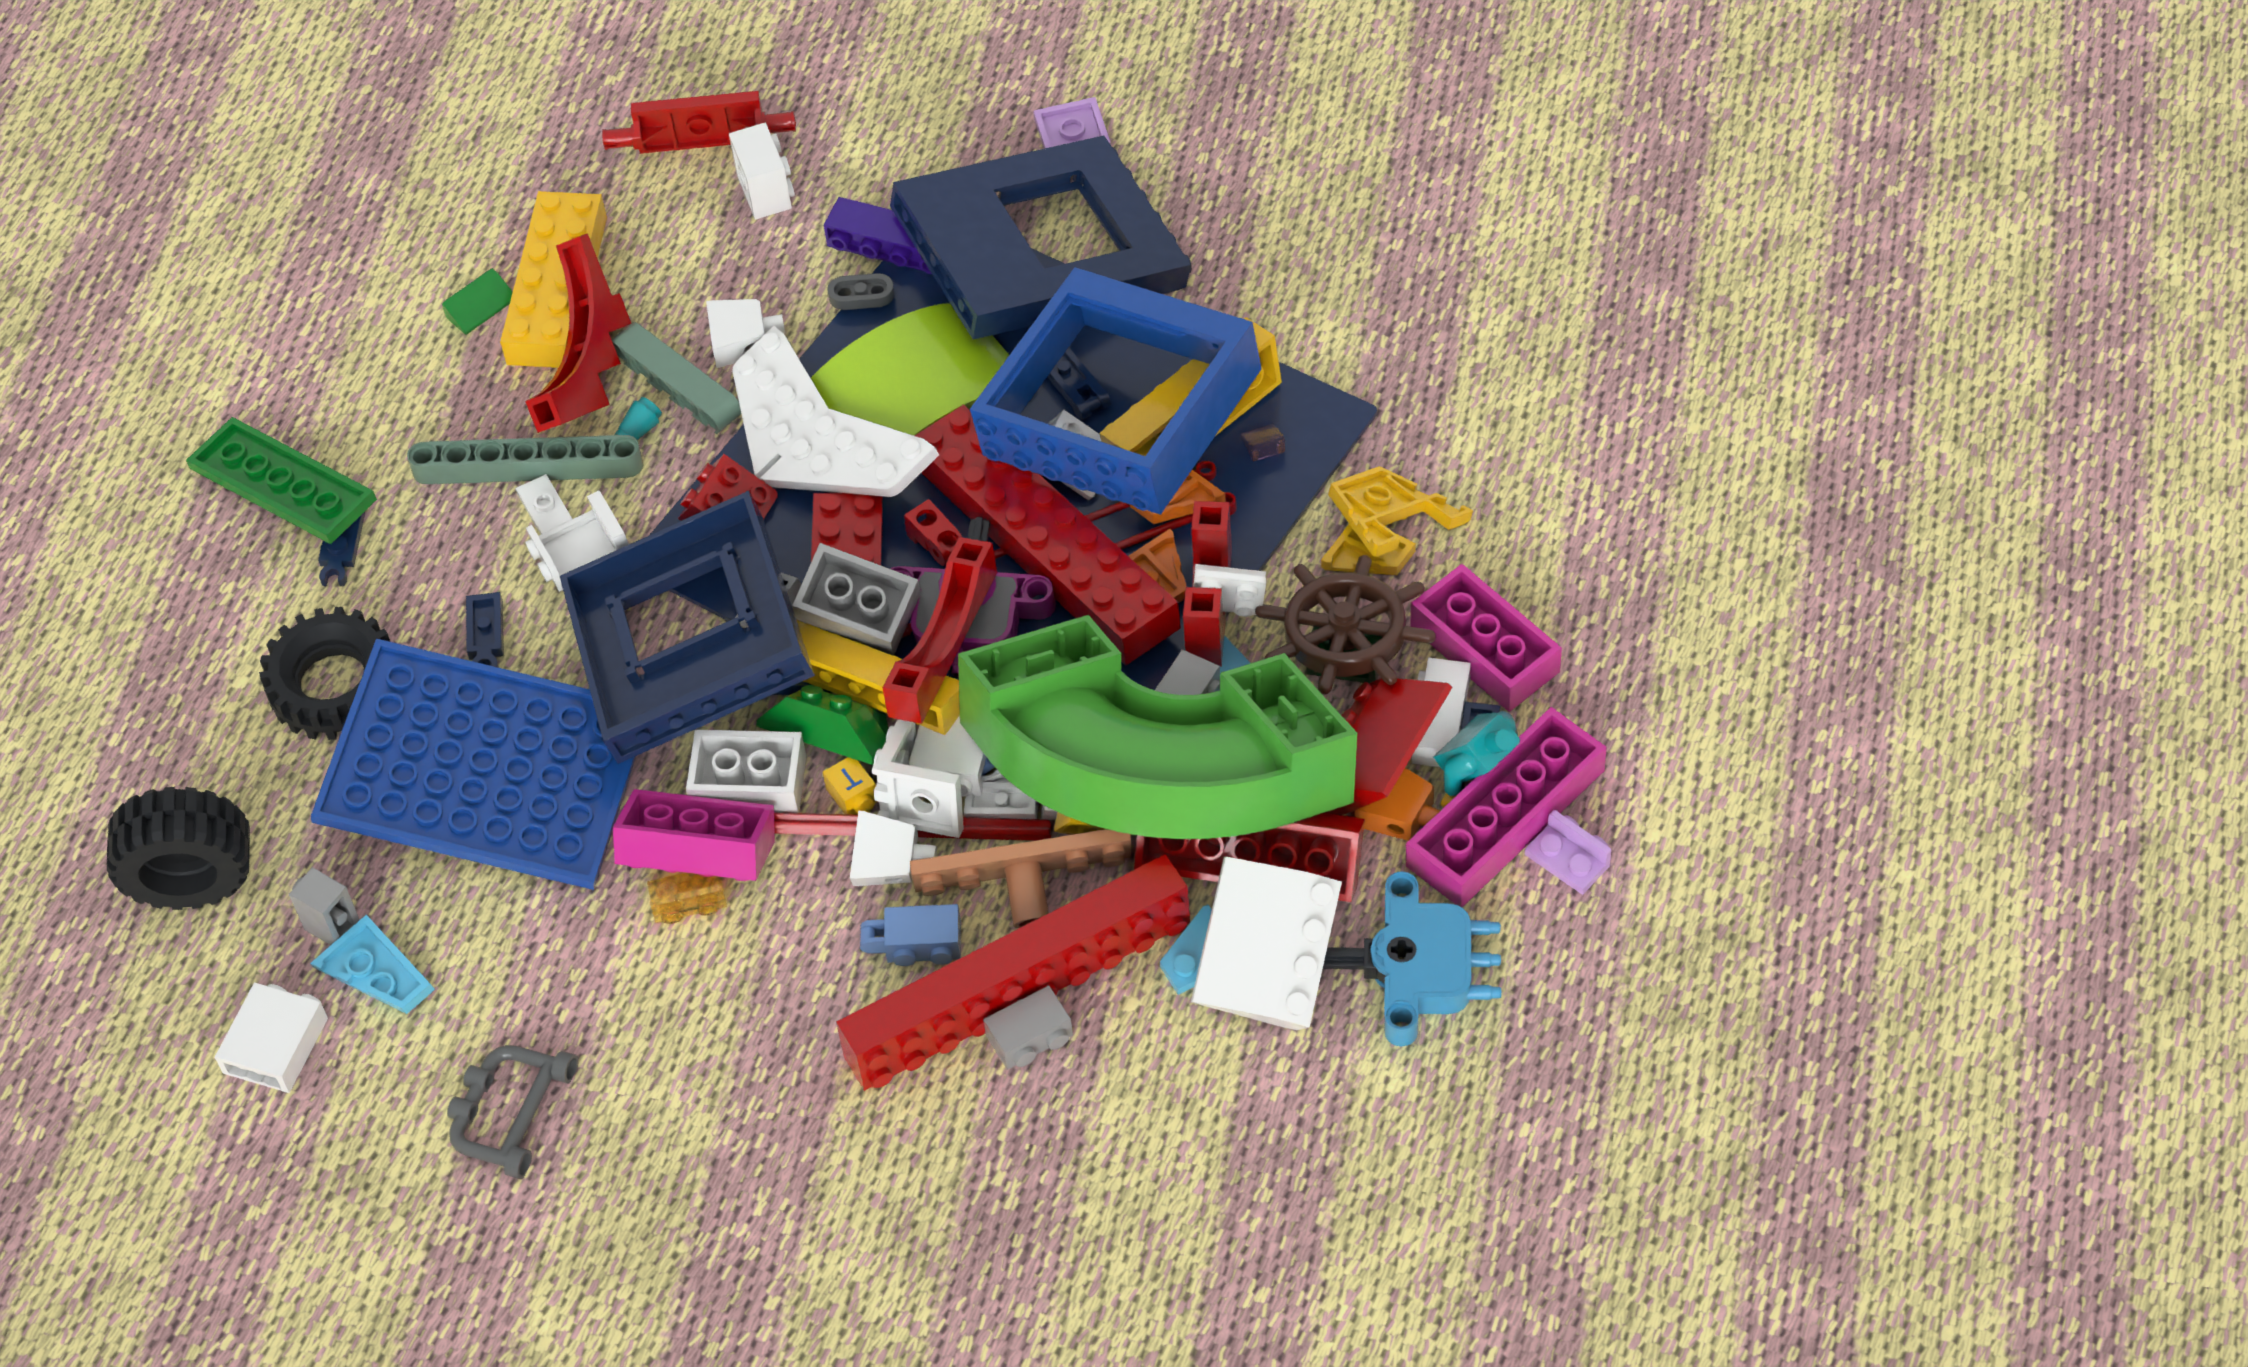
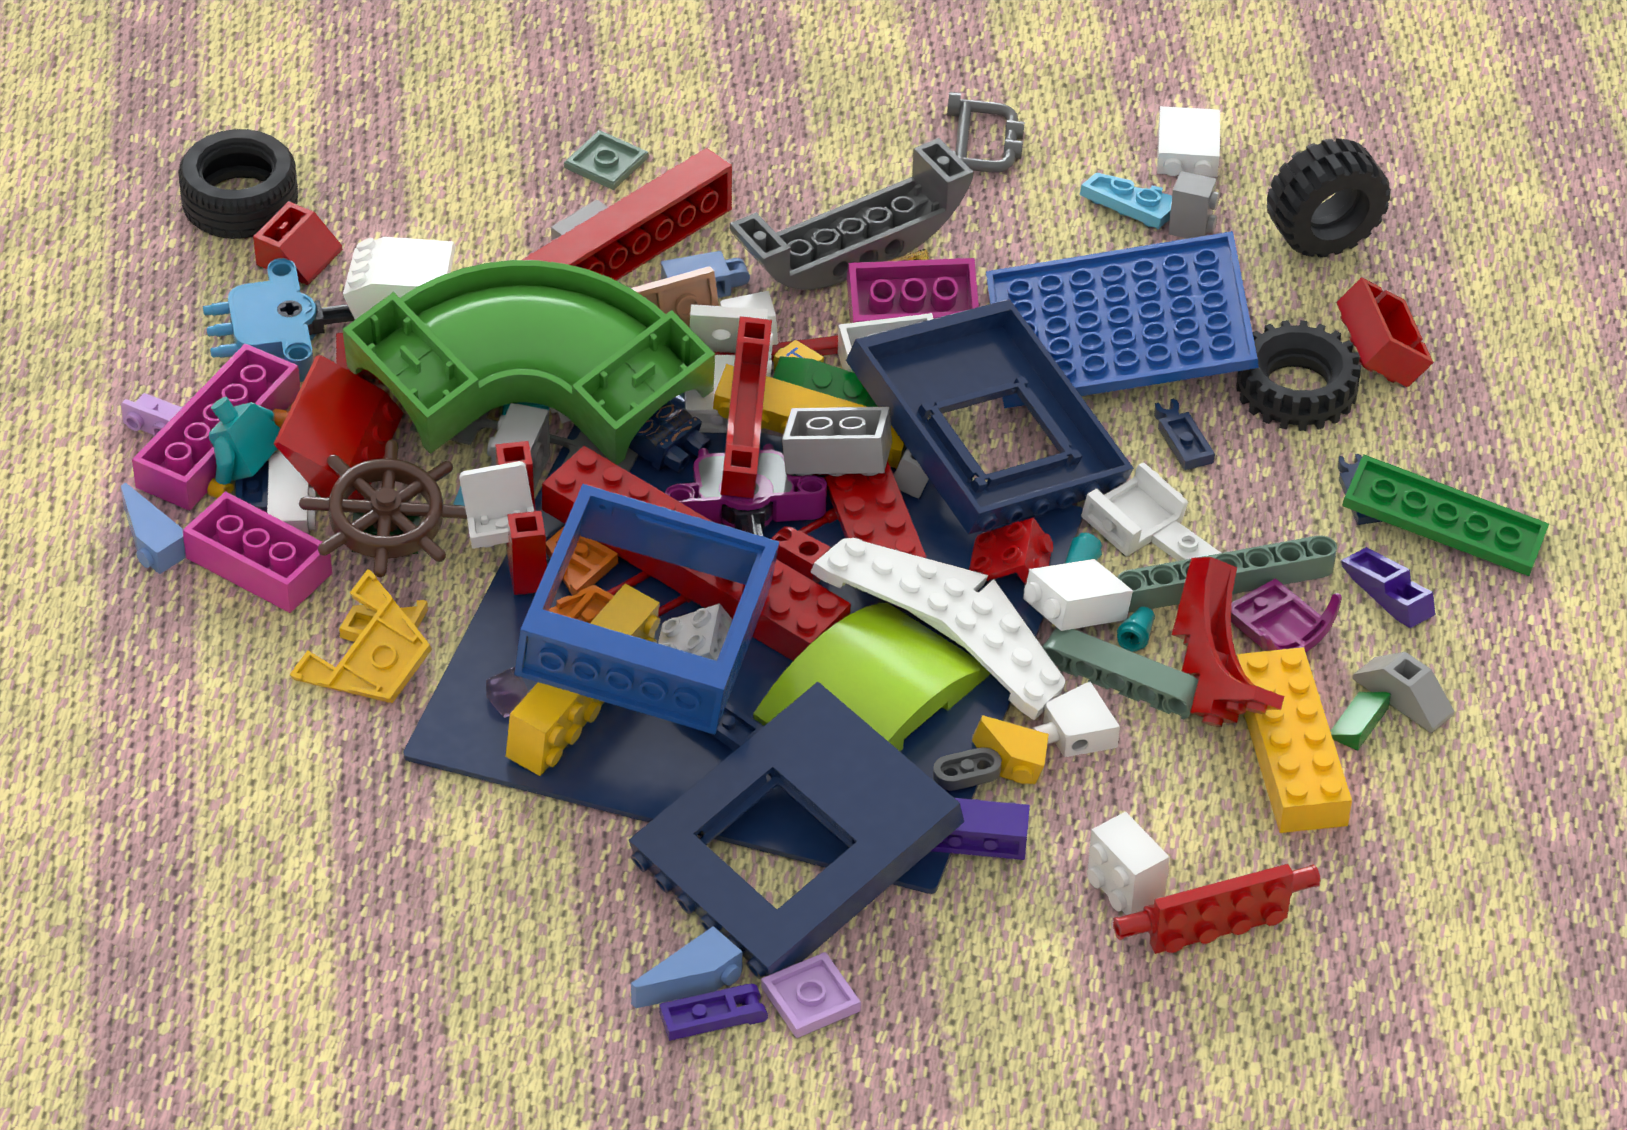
camera: 160 degrees right, 10 degrees down
none -> medium blue slope [121,483,186,574]
none -> black tyre [178,129,298,239]
none -> red slope [253,201,343,286]
none -> sand green tile [564,130,649,190]
none -> medium blue slope [631,926,742,1008]
none -> dark purple plate [659,983,768,1041]
none -> dark grey slope [730,138,974,290]
none -> yellow slope [972,715,1049,784]
none -> white brick [1023,559,1133,631]
none -> teal cone [1065,533,1102,564]
none -> magenta piece [1231,578,1342,652]
none -> red piece [1336,277,1434,387]
none -> dark purple slope [1341,547,1436,628]
none -> light grey slope [1352,652,1454,733]

